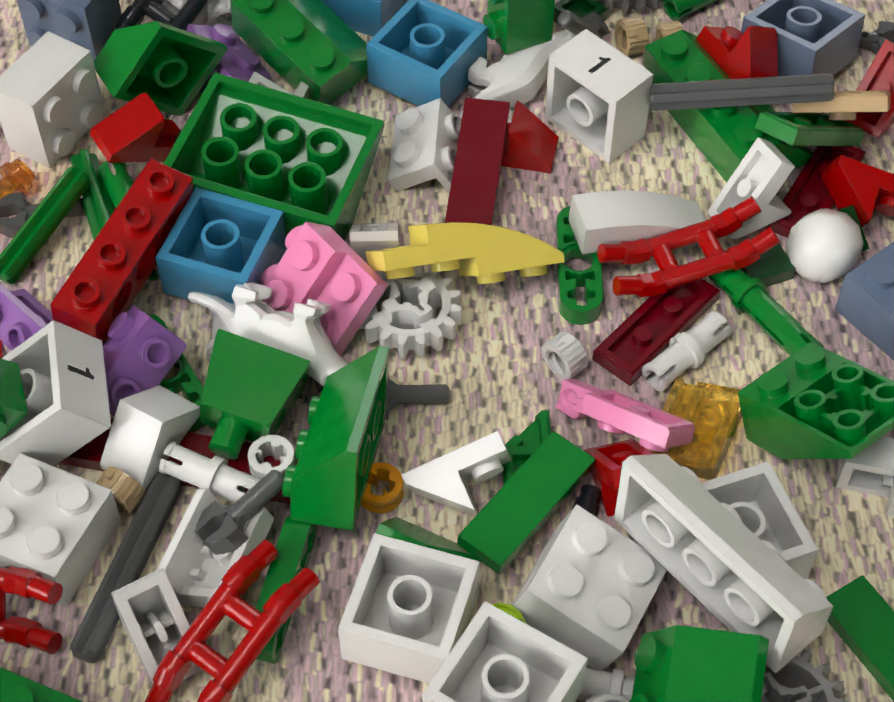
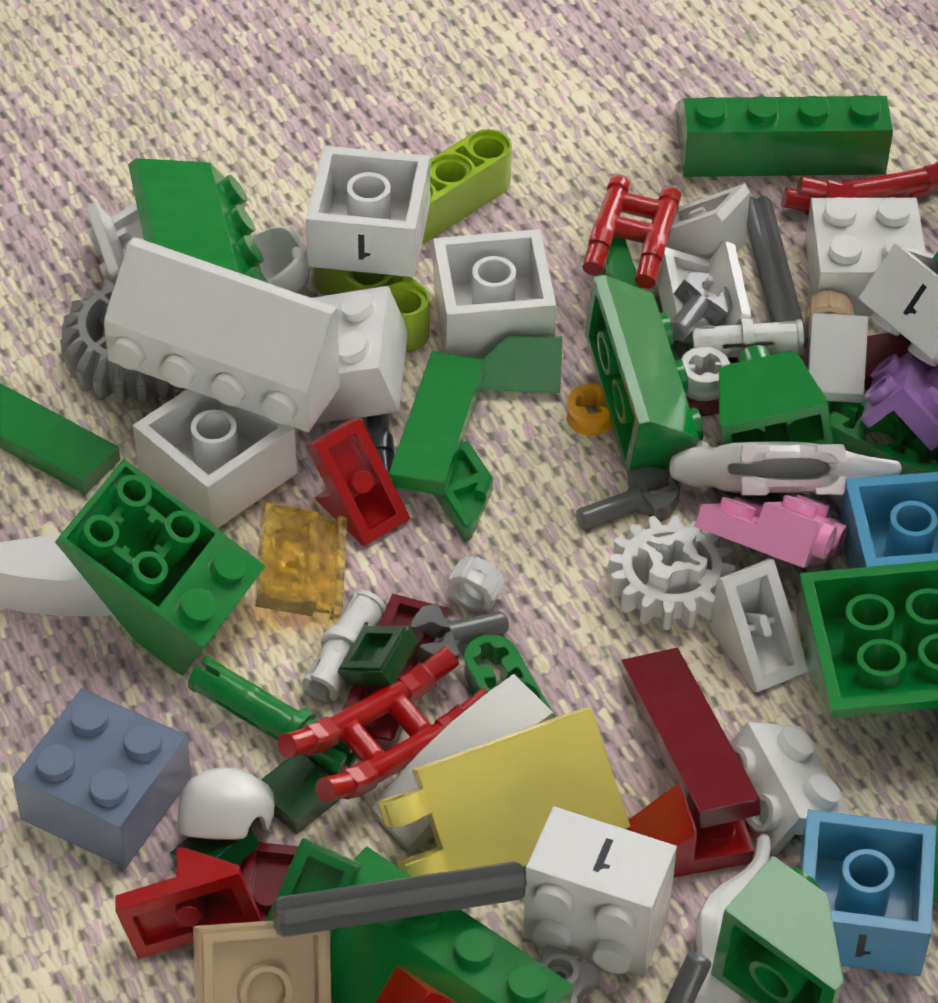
camera: 155 degrees right, 5 degrees down
light yellow slope [366,222,565,284] -> none
white slope [401,431,512,516] -> none
bright pink hinge [556,378,695,452] -> none
white slope [707,137,795,240] -> none
none -> dark green tile [337,626,419,686]
none -> light yellow tile [377,707,631,877]
none -> dark grey bar [407,603,509,663]

